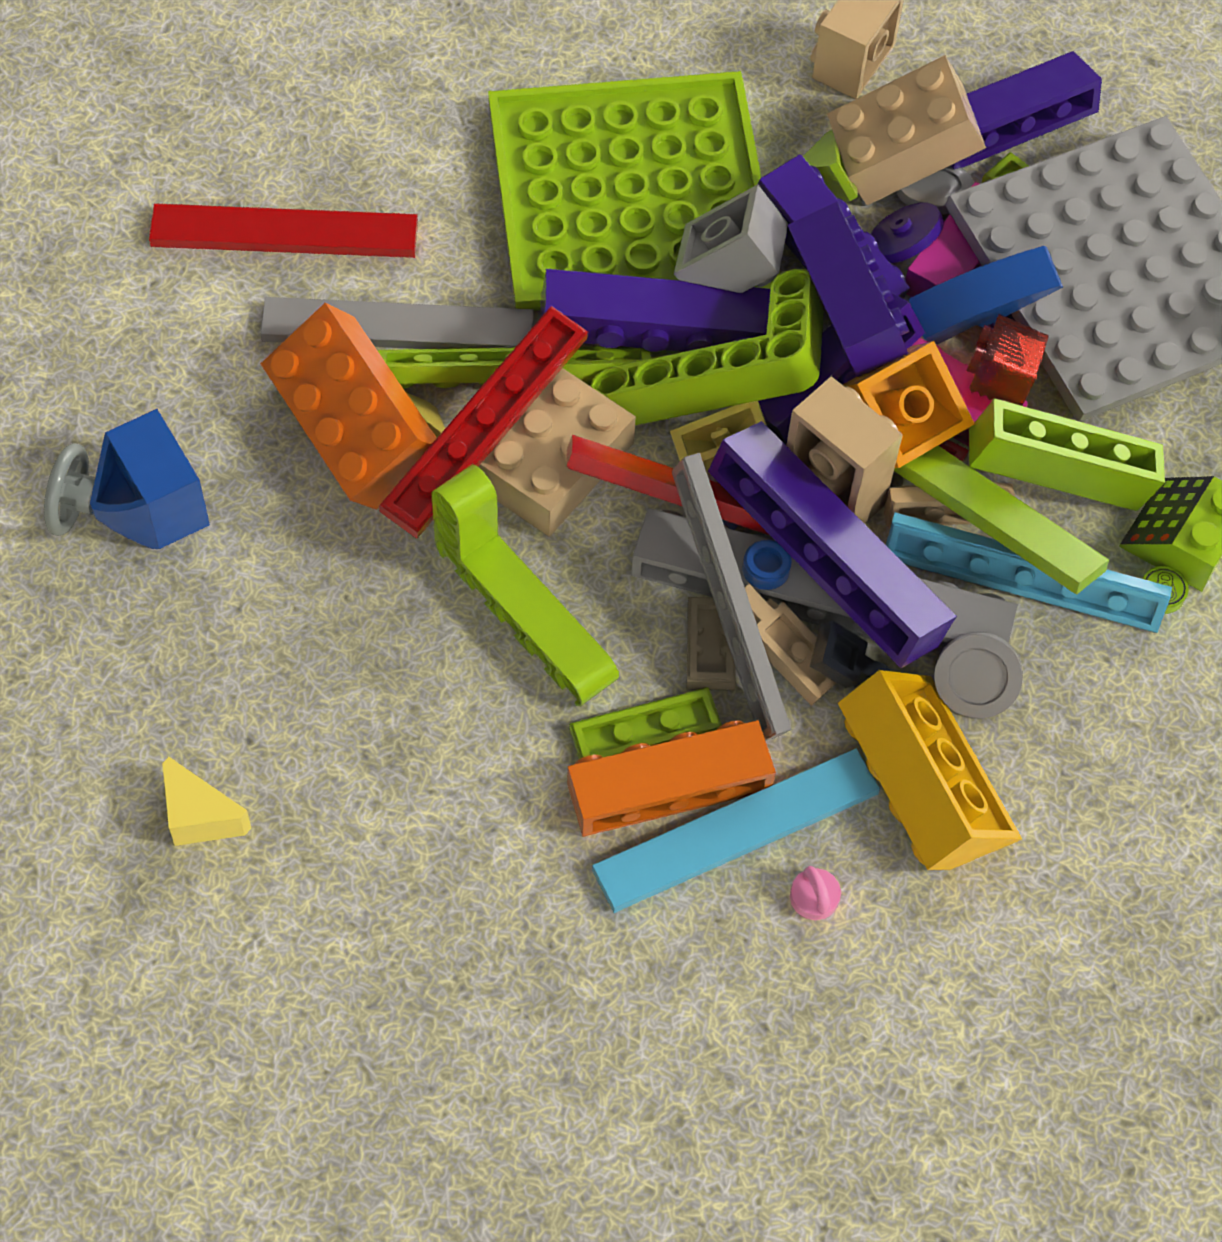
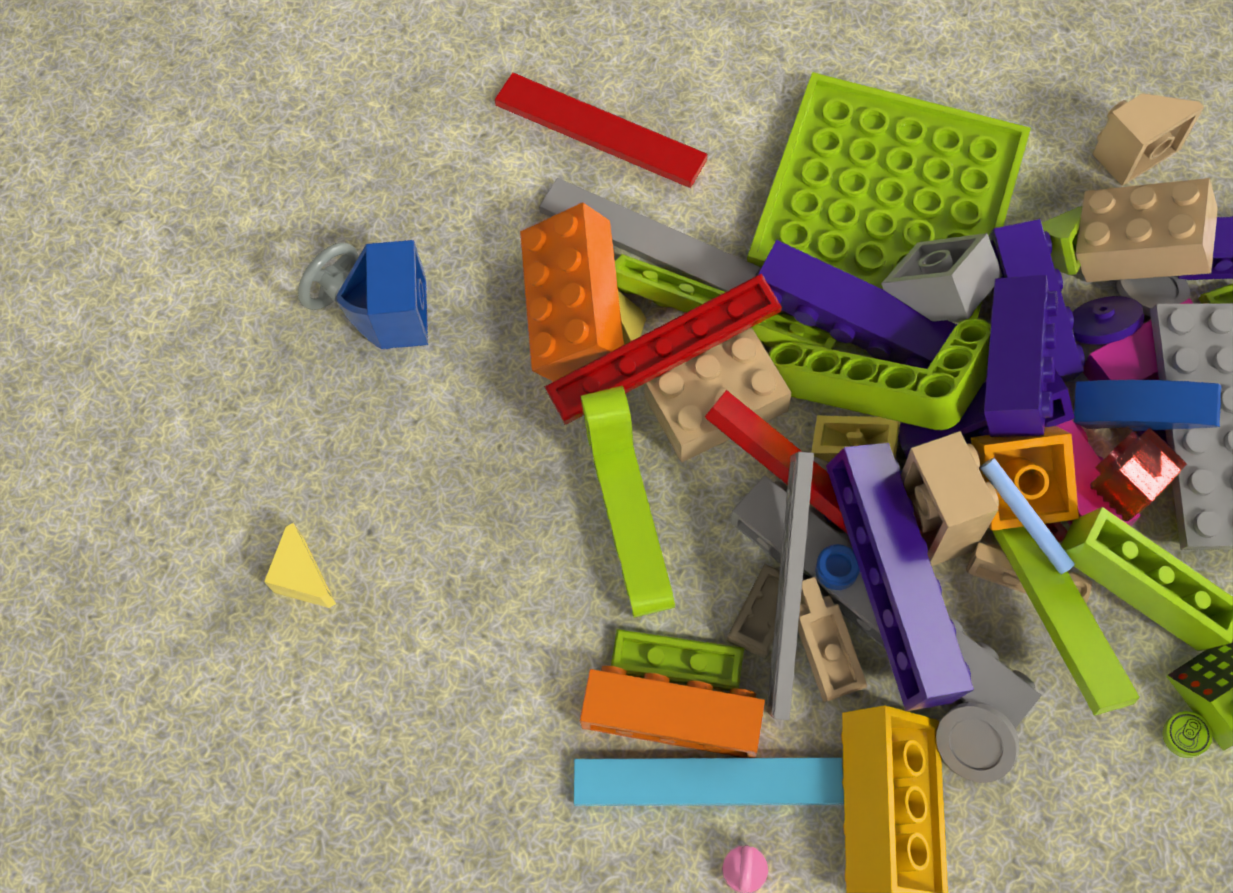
camera: 35 degrees right, 5 degrees up
black plate [810,620,890,688] -> none
medium azure tile [886,512,1172,633] -> none
none -> light blue bar [980,458,1075,574]

